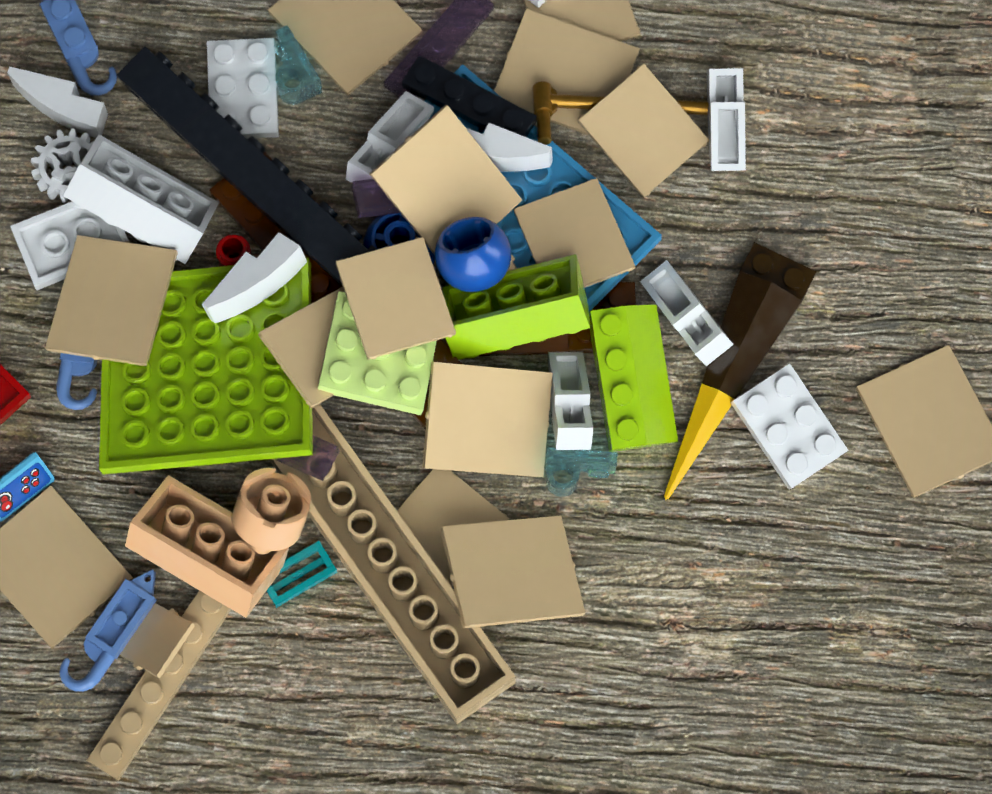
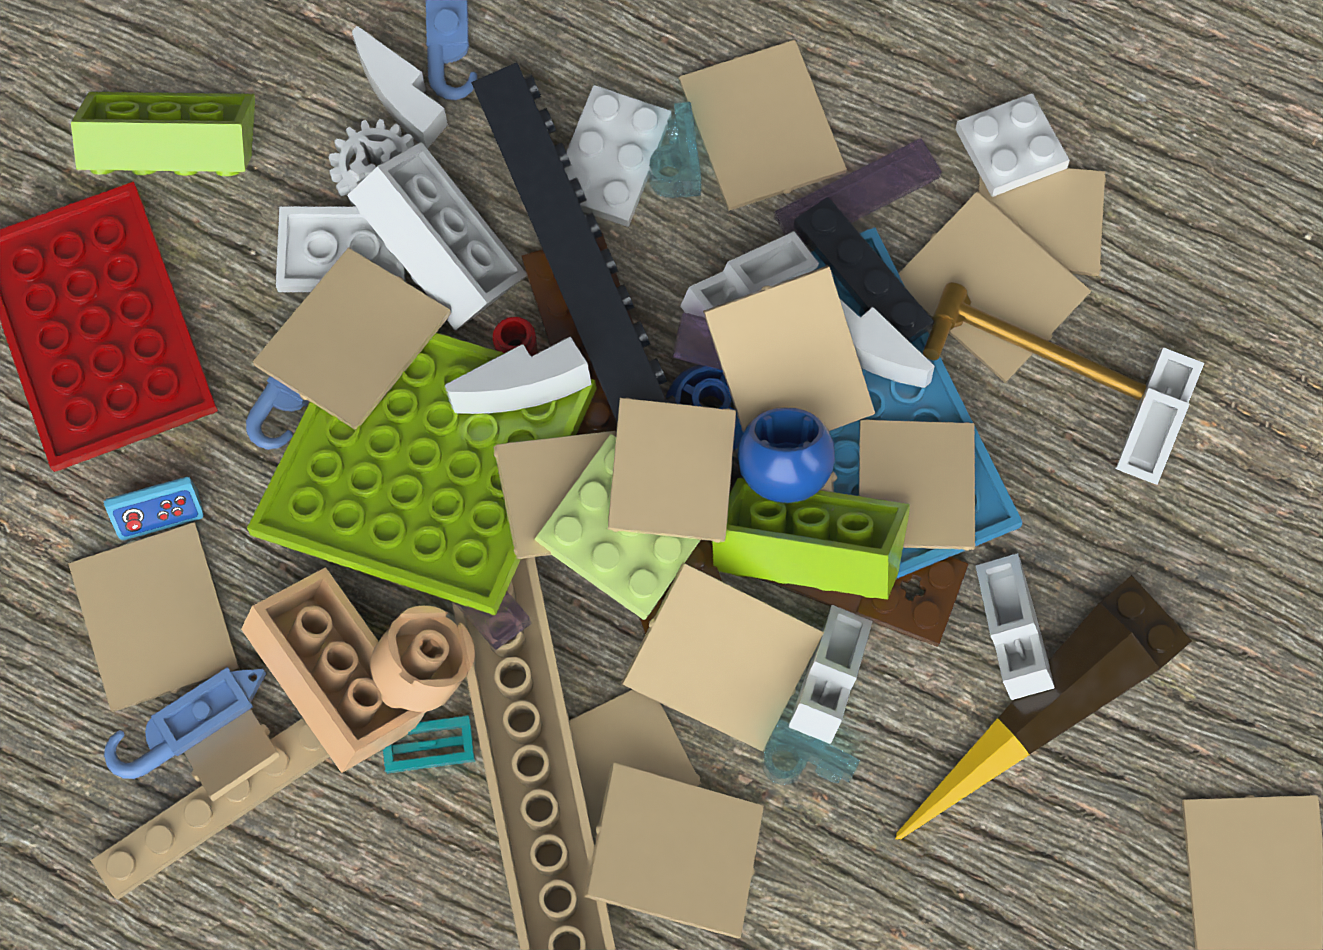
camera: 25 degrees right, 0 degrees up
tan piece [578,64,710,198] -> none
lime slope [589,304,678,453] -> none
white plate [731,363,849,490] -> none

